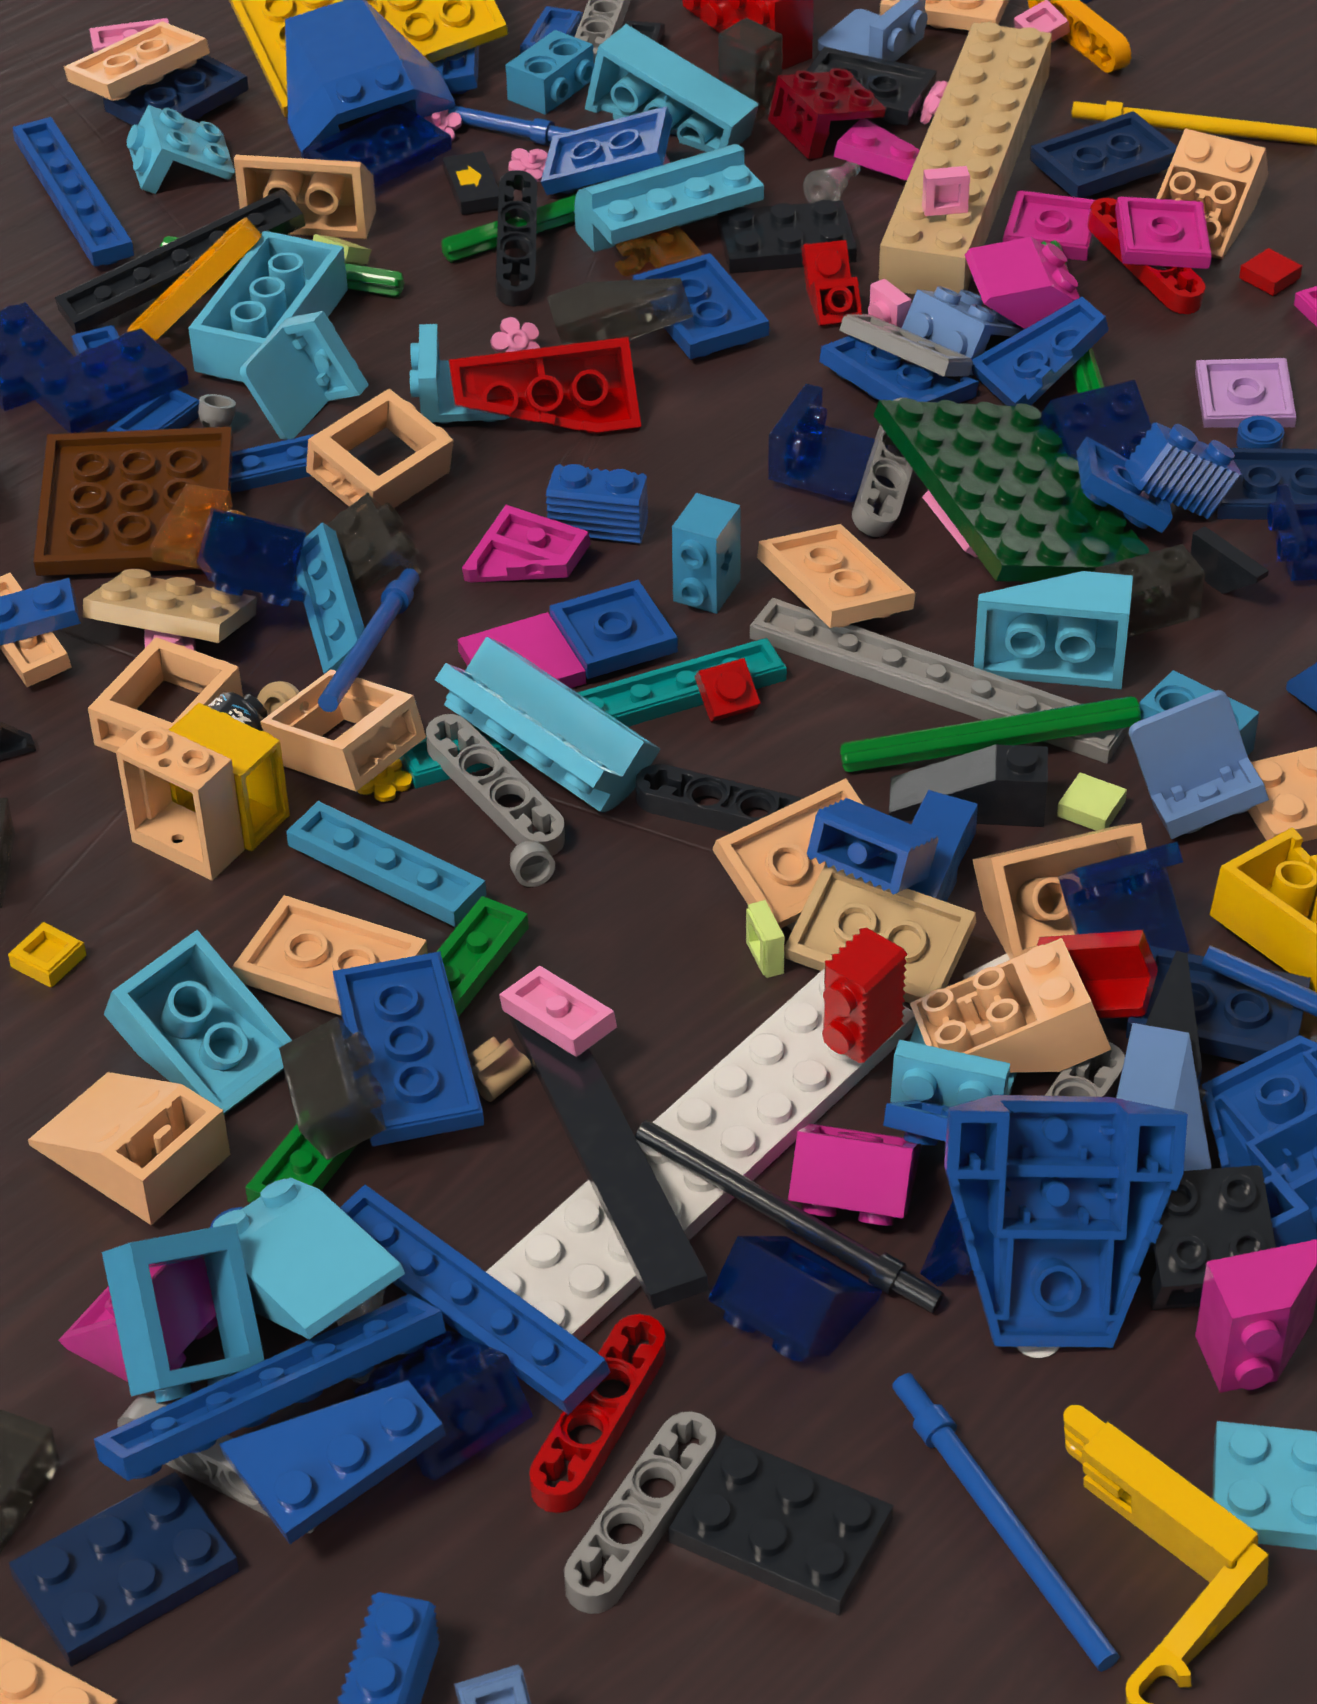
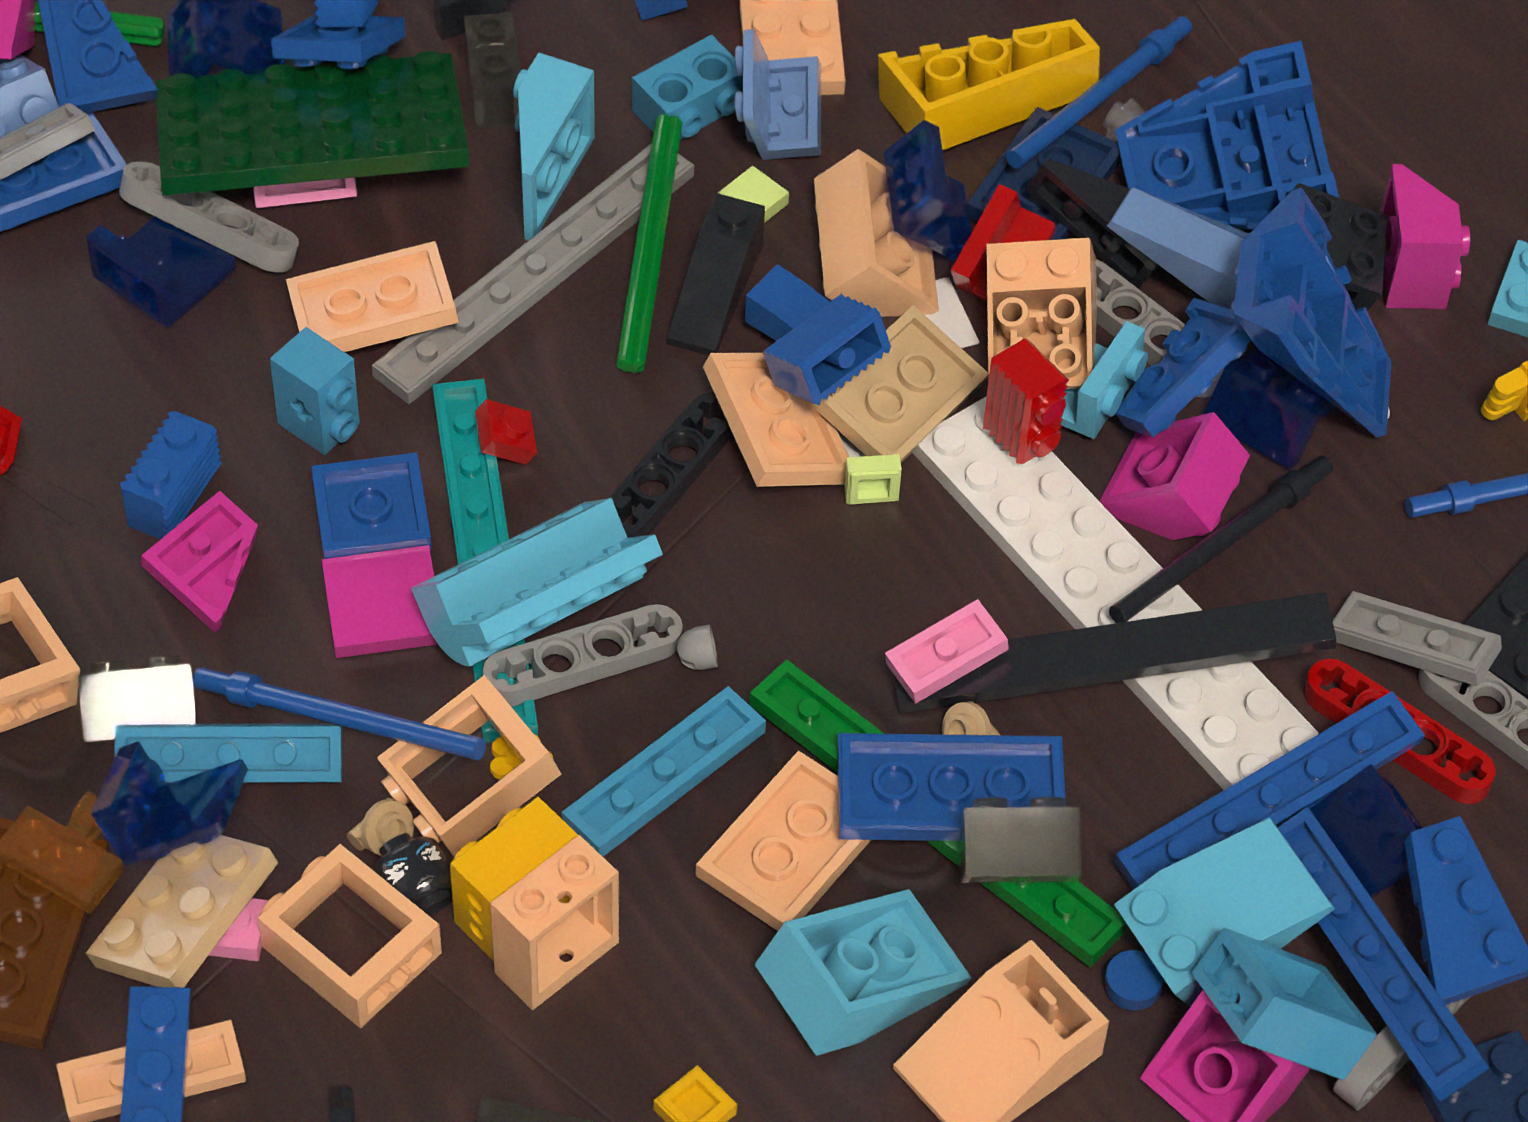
camera: 80 degrees left, 10 degrees up
clear blue slope [708,1236,882,1362] -> none
none -> light grey tile [1333,591,1502,686]

